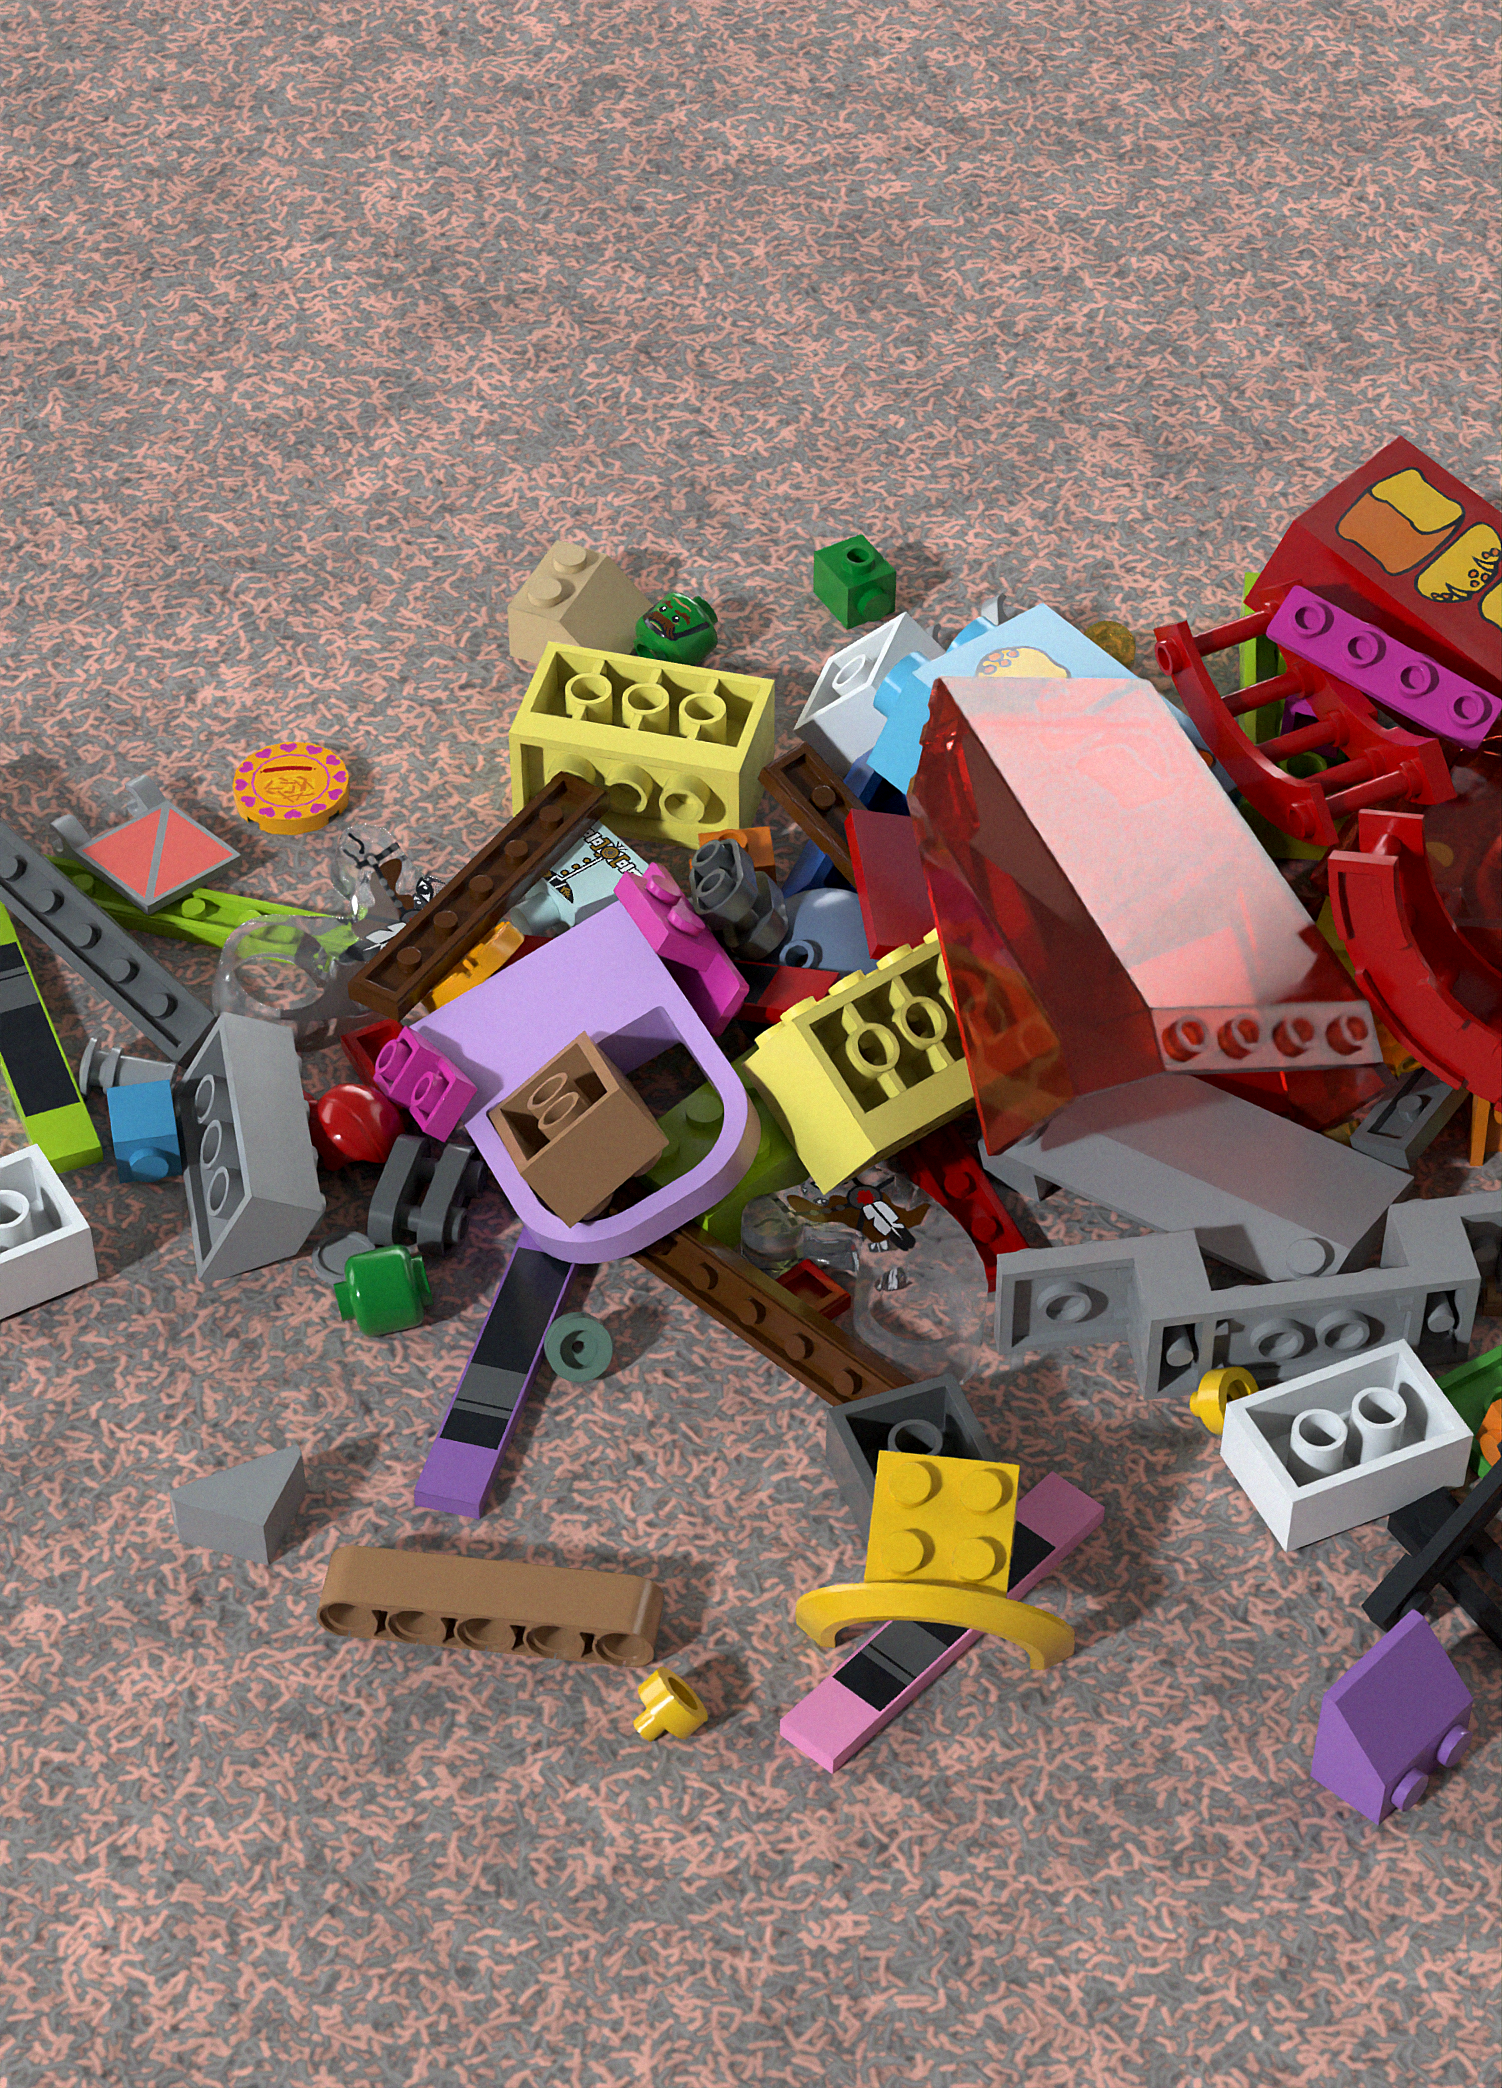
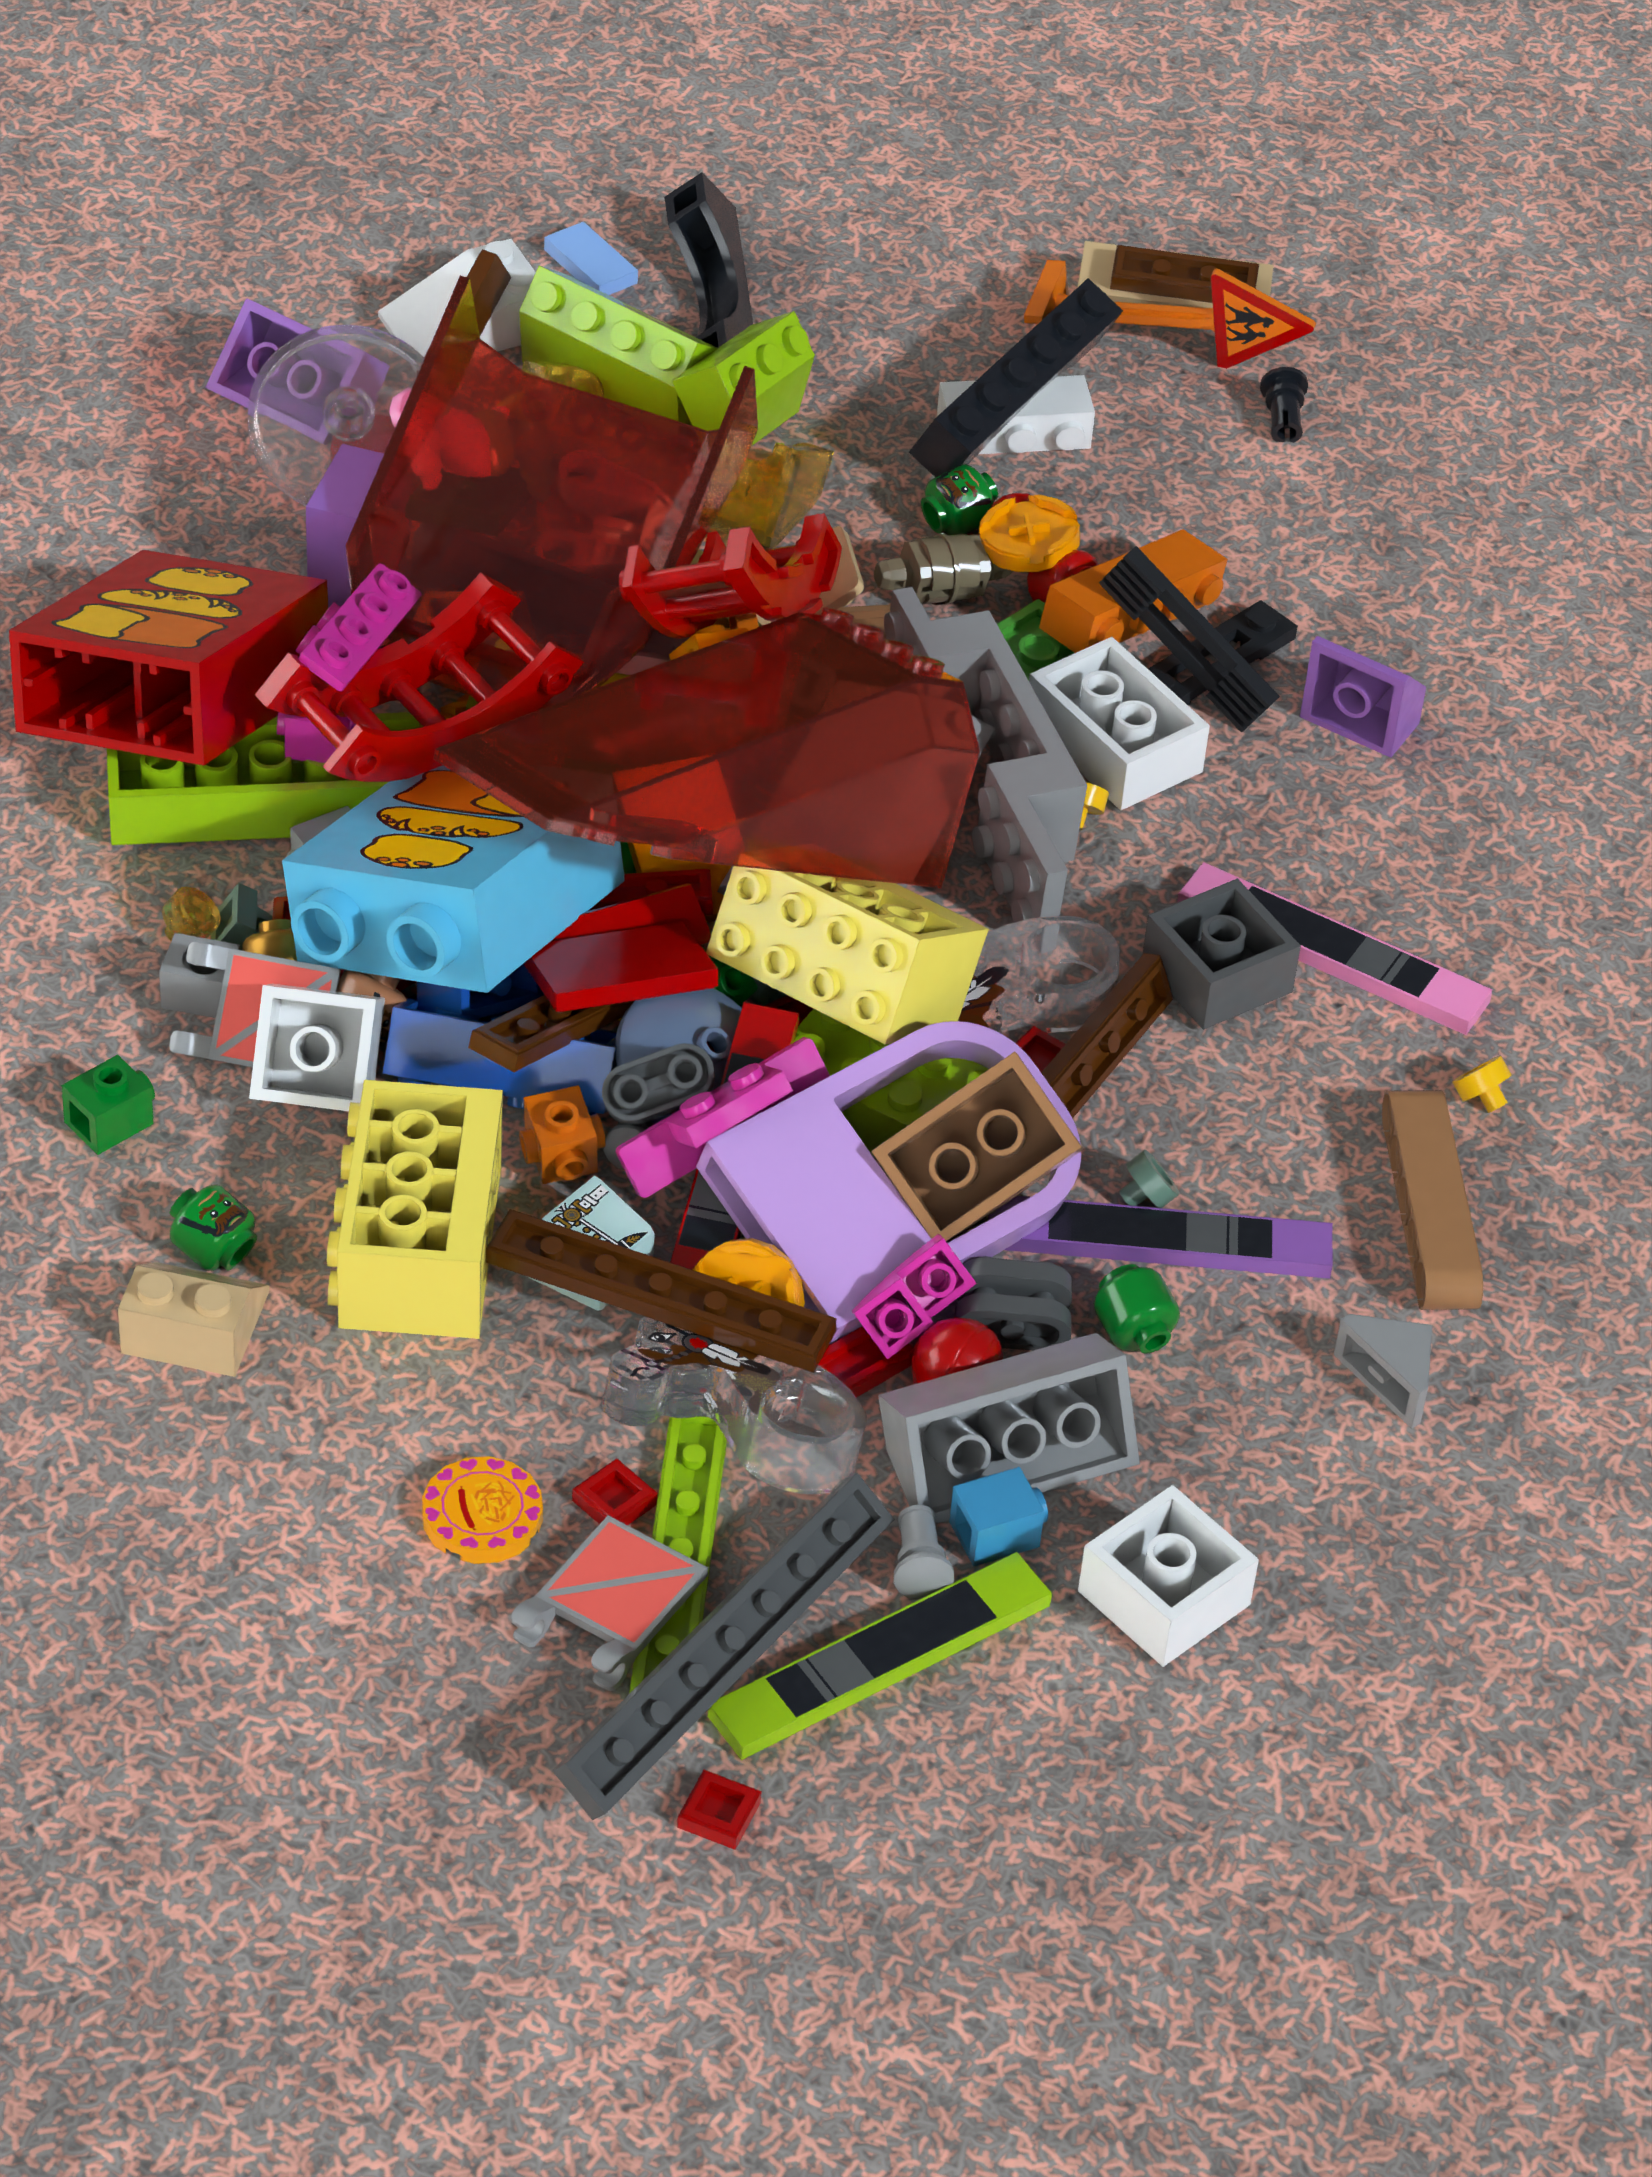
camera: 105 degrees left, 0 degrees up
yellow piece [795,1450,1075,1670] -> none
none -> red tile [572,1458,658,1525]

